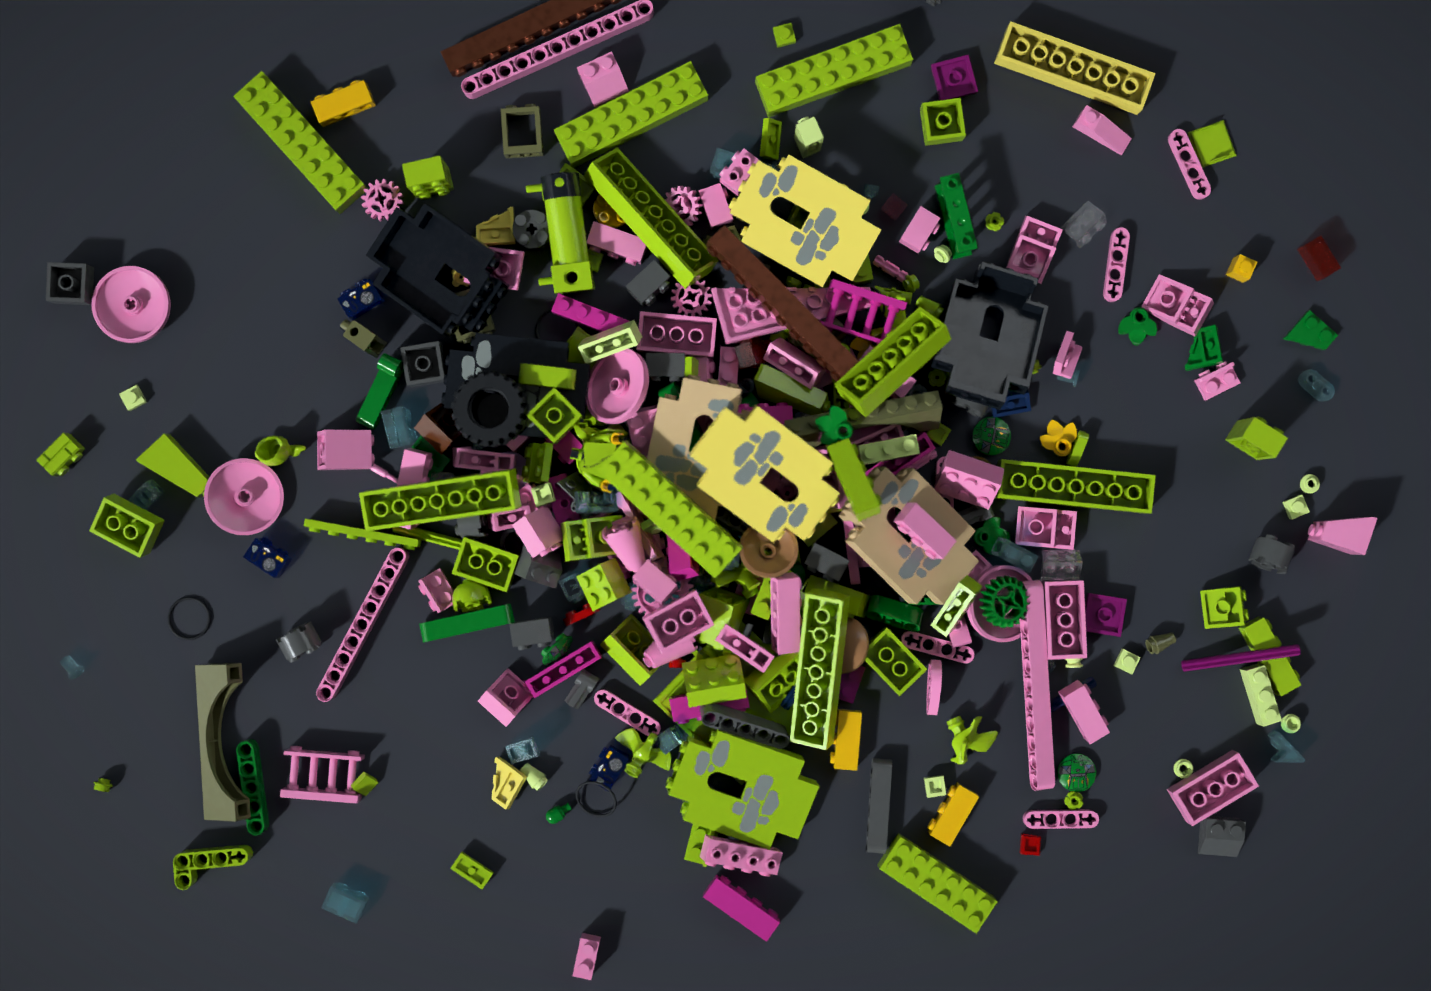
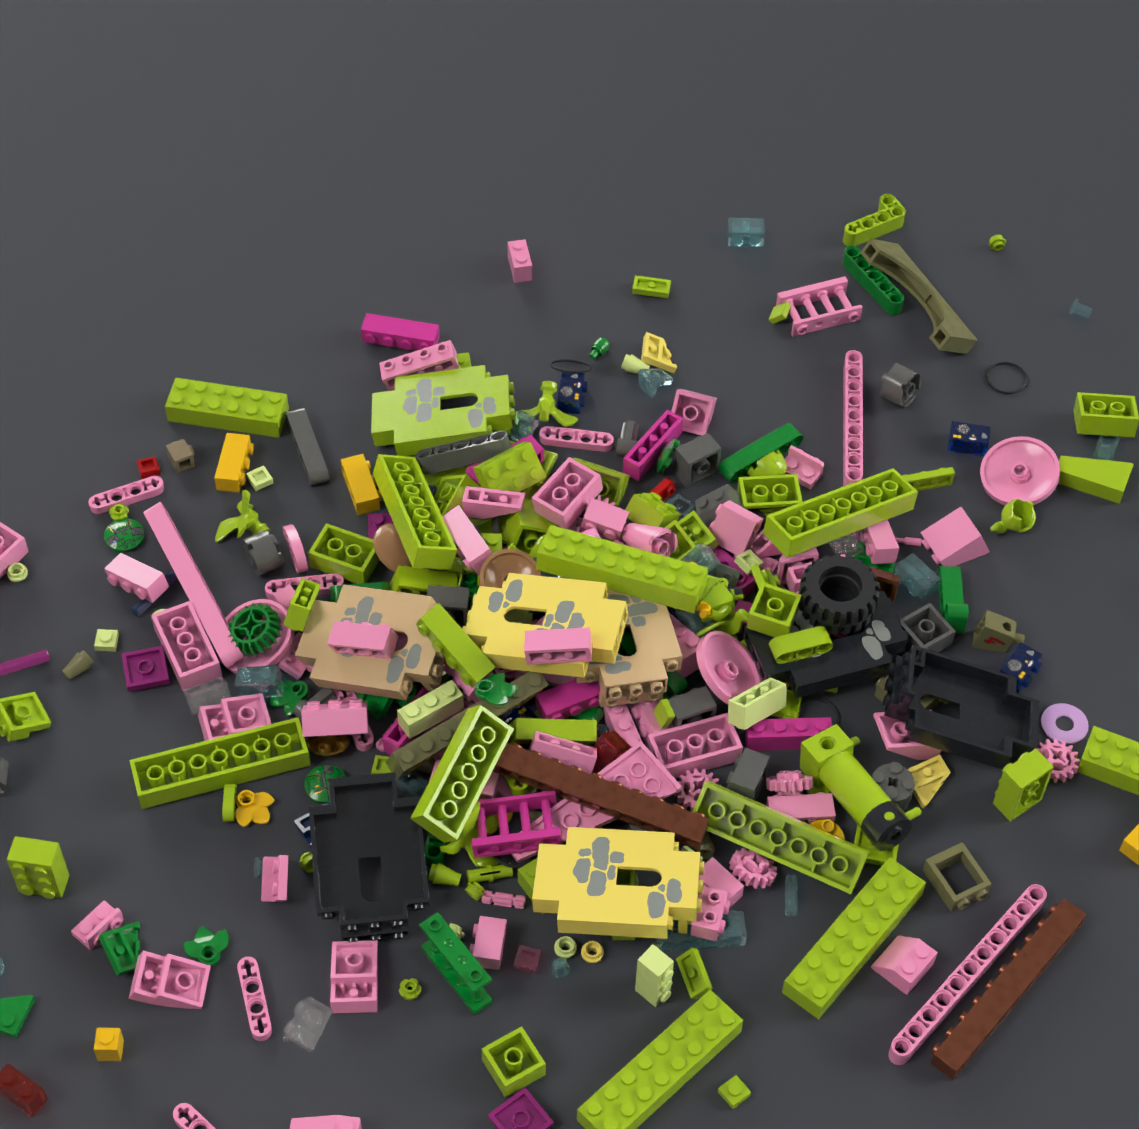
camera: 155 degrees right, 35 degrees down
none -> dark tan brick [166,439,195,474]
none -> dark grey brick [242,530,285,577]
none -> bright pink brick [524,627,592,665]
none -> bright pink gear [766,770,813,795]
none -> clear light blue axle [785,874,798,917]
none -> lavender gear [1041,703,1089,744]

